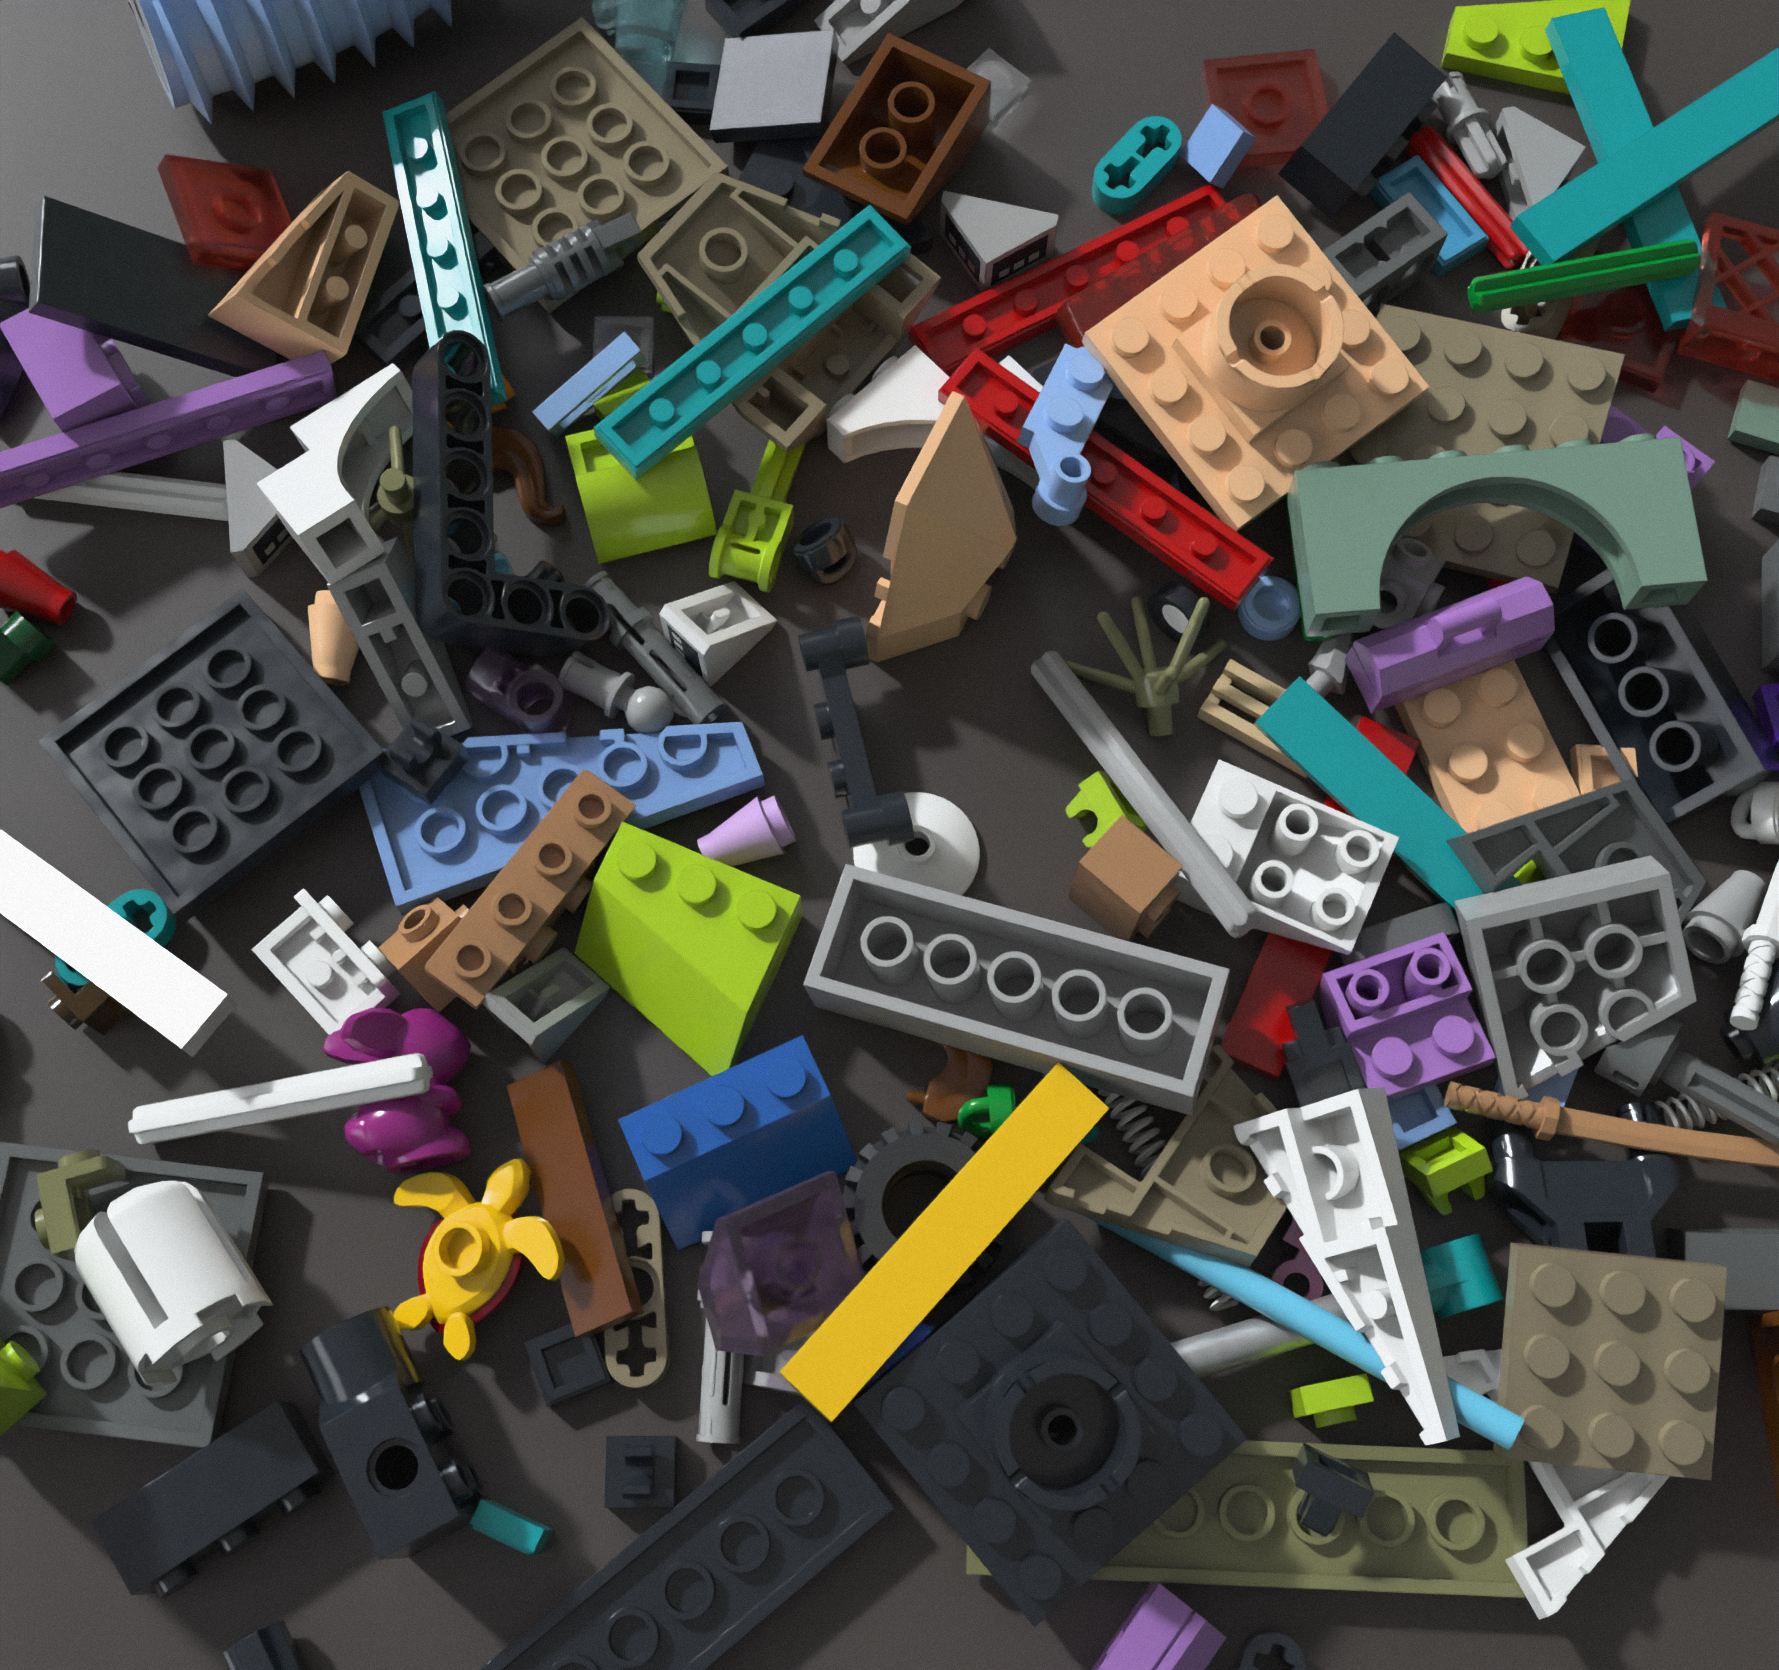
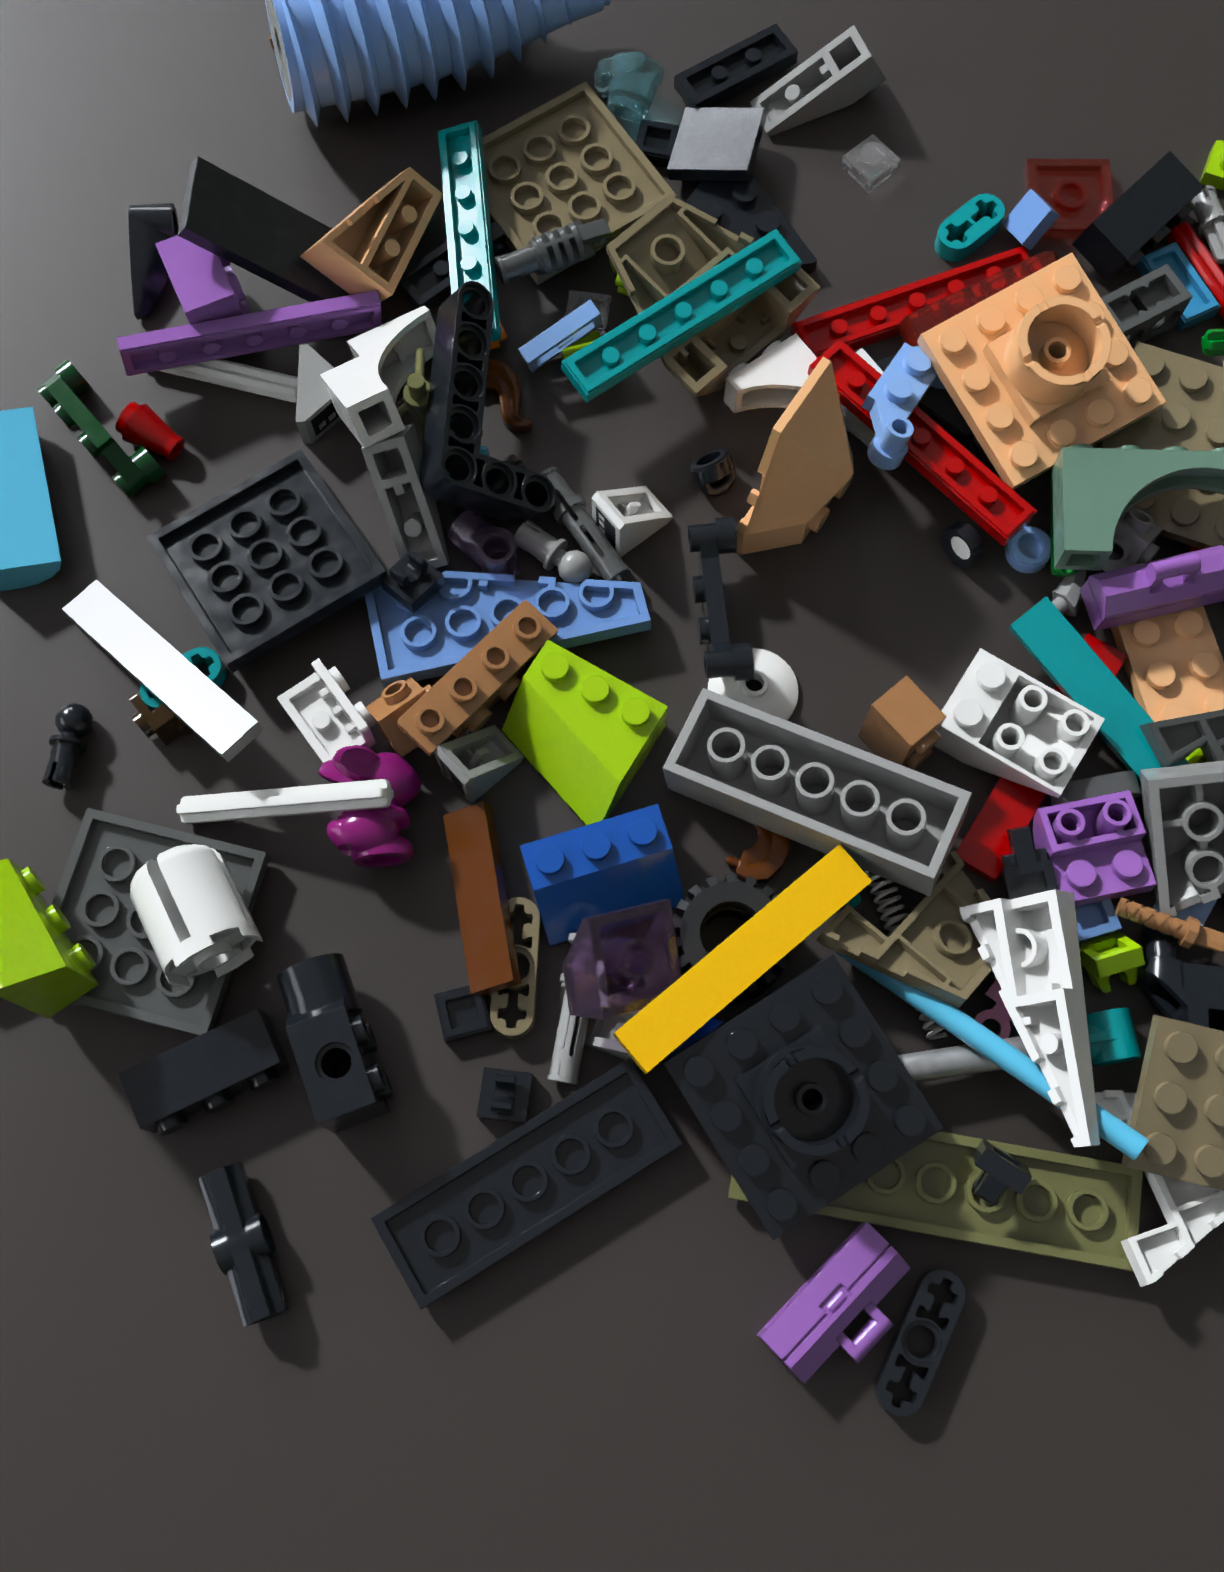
camera: 10 degrees right, 0 degrees up
olive bracket [35,1150,126,1262] -> none
clear red tile [157,154,292,271] -> none
light nougat cone [308,590,360,685] -> none
yellow animal [393,1158,565,1361] -> none
teal tile [470,1500,554,1555] -> none
lime brick [565,429,717,564] -> none
lavender cone [697,795,797,867] -> none
lime connector [709,439,806,593] -> none
reddish brown slope [802,33,991,226] -> none
light grey slope [939,191,1059,293] -> none
green tile [957,1083,1017,1139] -> none
light grey axle [1031,651,1261,938] -> none
olive plant [1065,596,1227,736] -> none
lime tile [1066,771,1149,848] -> none
tan tile [1197,659,1307,778] -> none
lime plate [1287,1373,1374,1428] -> none

